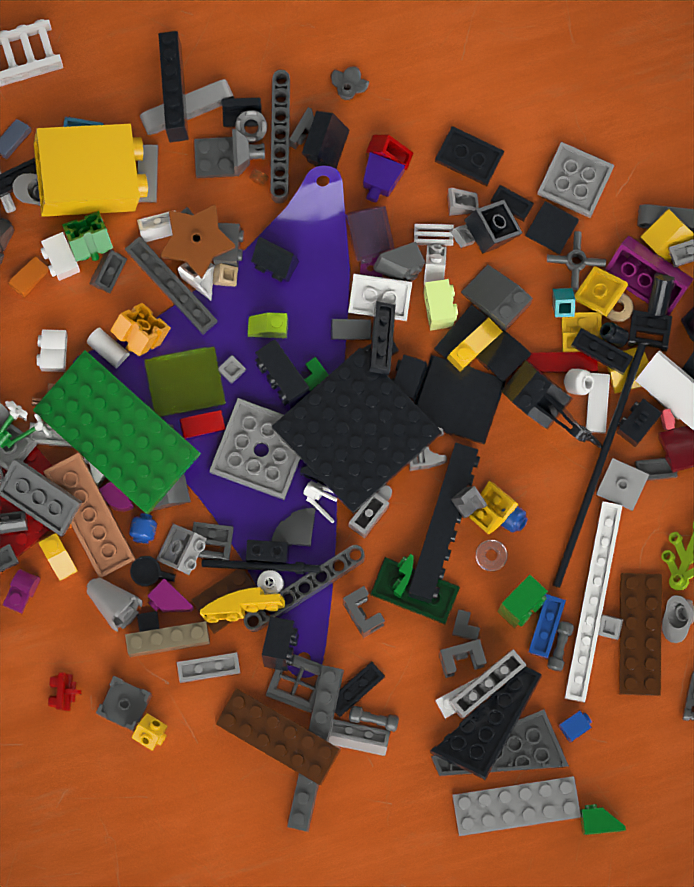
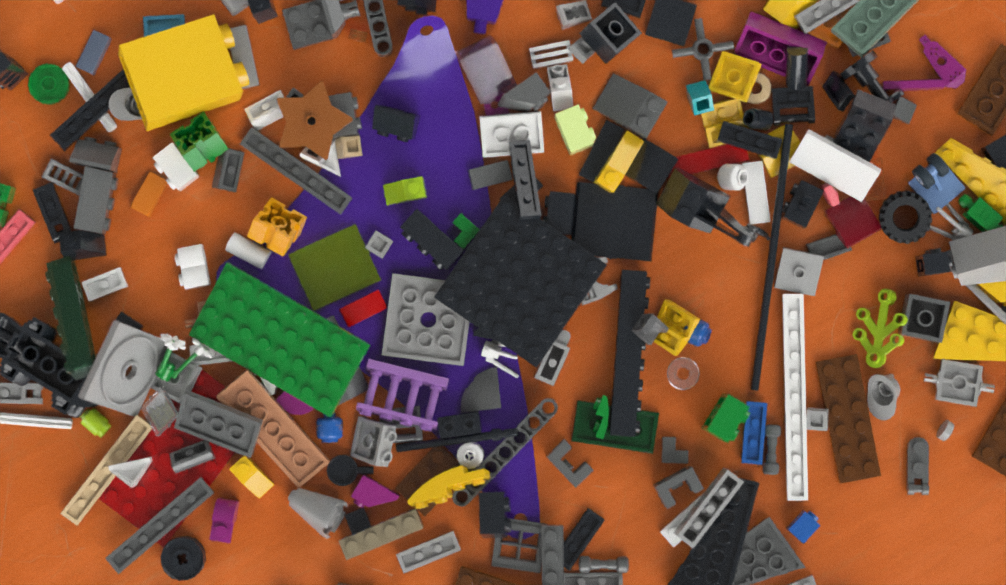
camera: 15 degrees left, 10 degrees up
none -> medium lavender fence [356,359,449,431]

